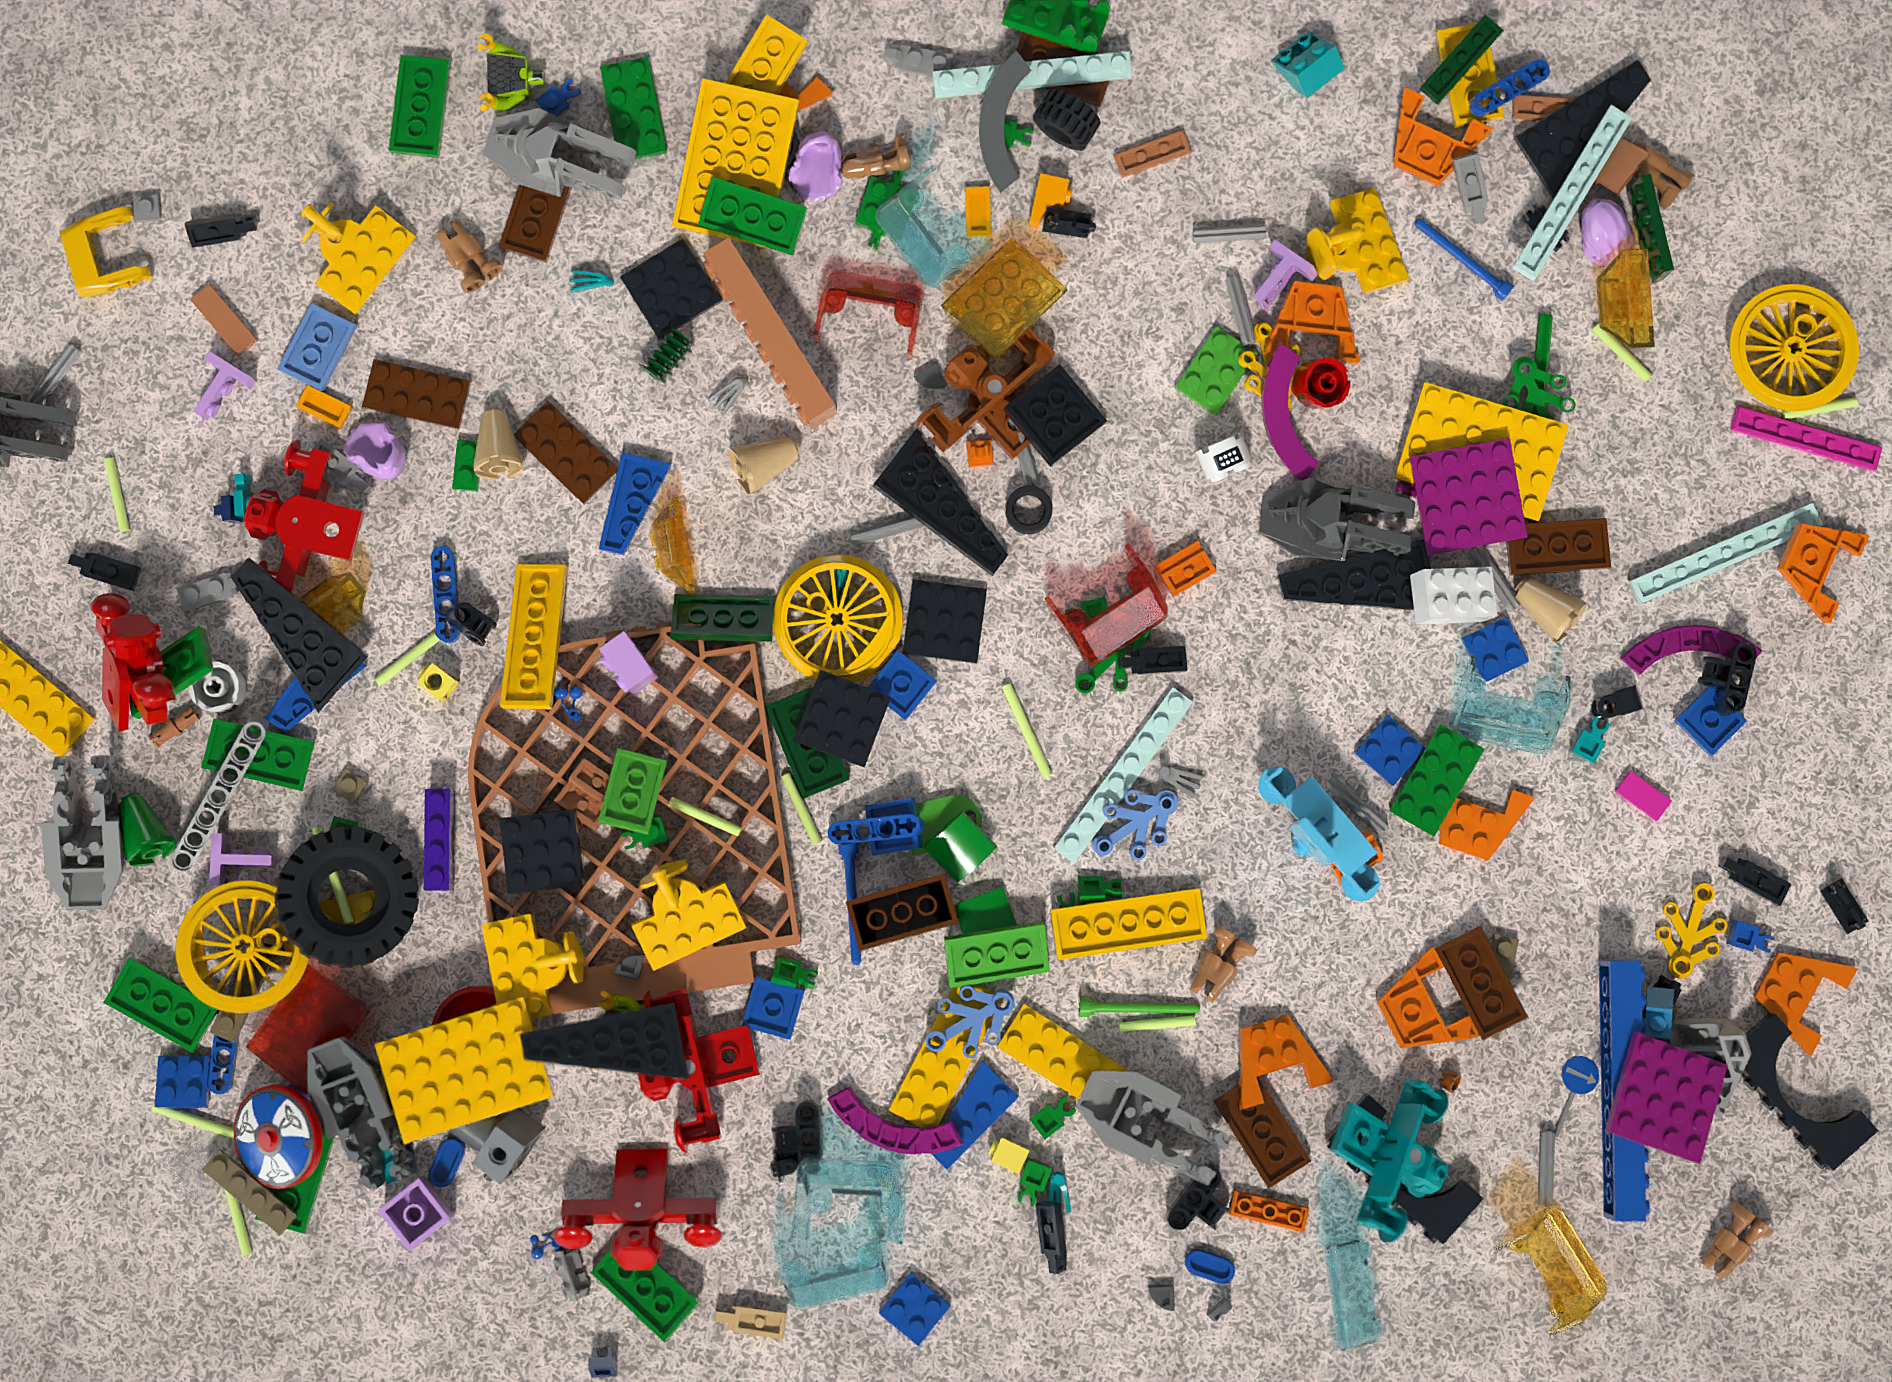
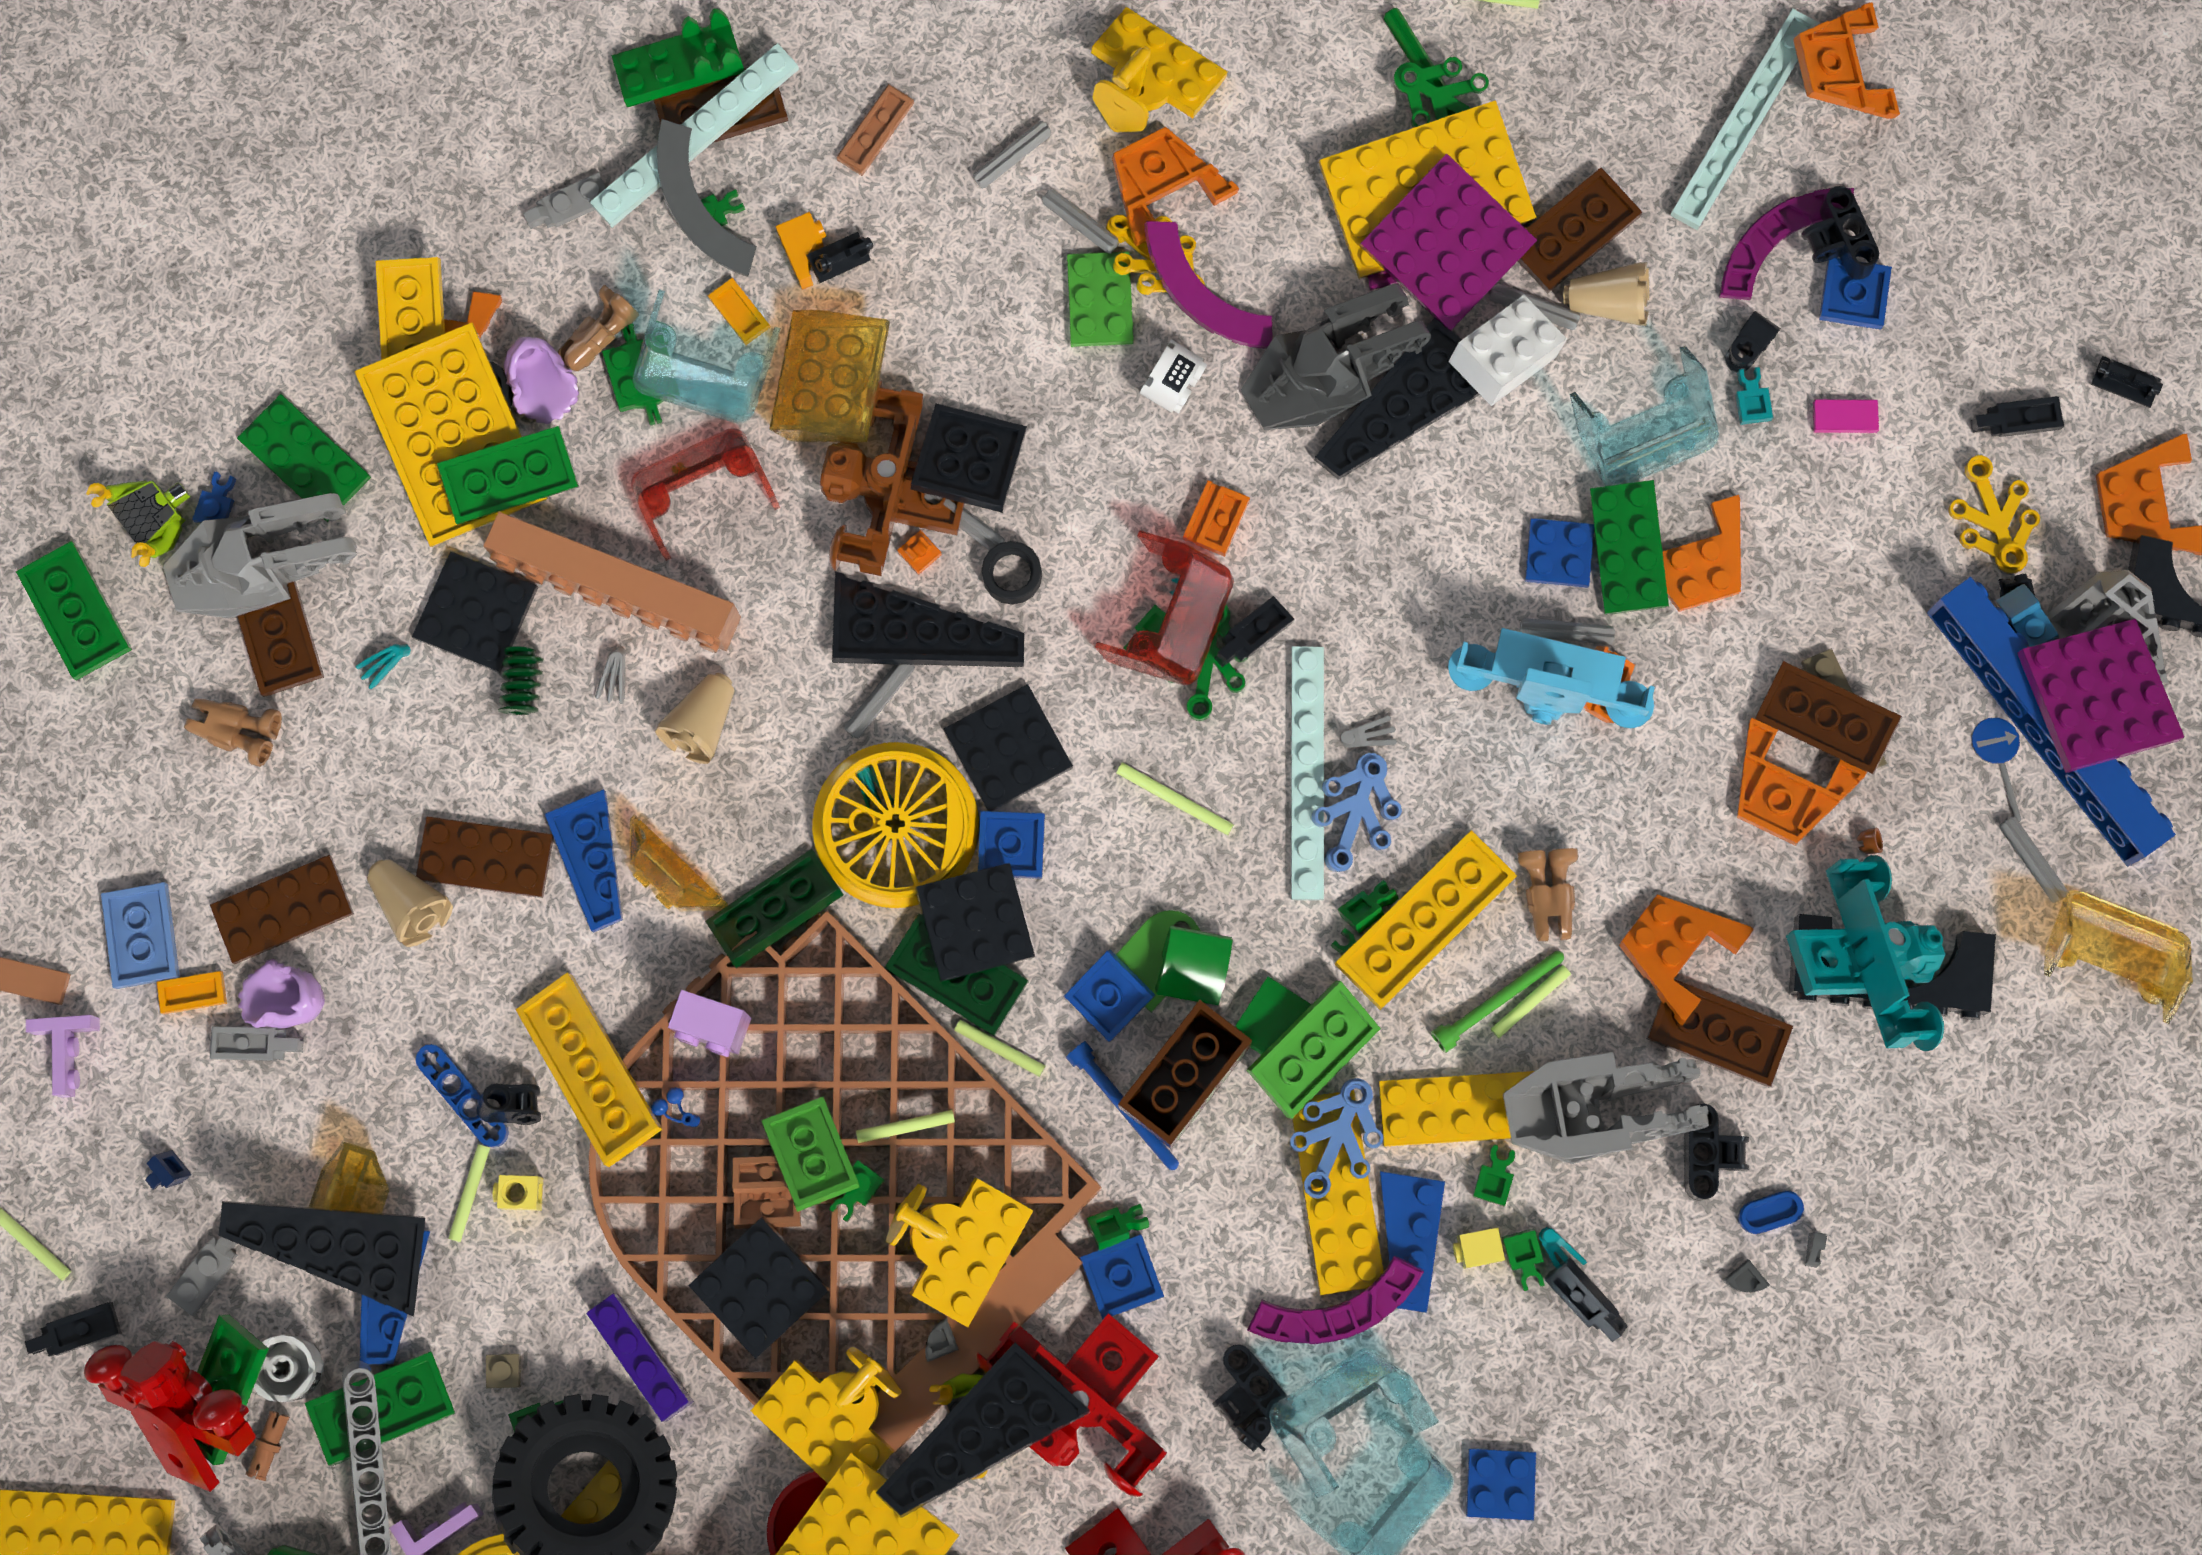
camera: 30 degrees left, 5 degrees down
teal plate [233,473,254,518] -> none
red piece [243,439,364,592] -> none
yellow plate [301,202,416,315] -> none
yellowish green bar [312,826,354,925] -> none
green plate [452,440,480,492] -> none
blue beam [828,814,924,844] -> none
dark grey tile [914,364,948,389] -> none
black tyre [1033,89,1101,151] -> none
orange tile [1229,1189,1310,1233] -> none
lavender bracket [1253,240,1318,310] -> none
red brick [1291,358,1351,409] -> none
clear light blue windscreen [1317,1234,1383,1351] -> none
blue piece [1414,218,1515,301] -> none
blue plate [1461,617,1529,683] -> none
blue plate [1726,919,1775,953] -> none

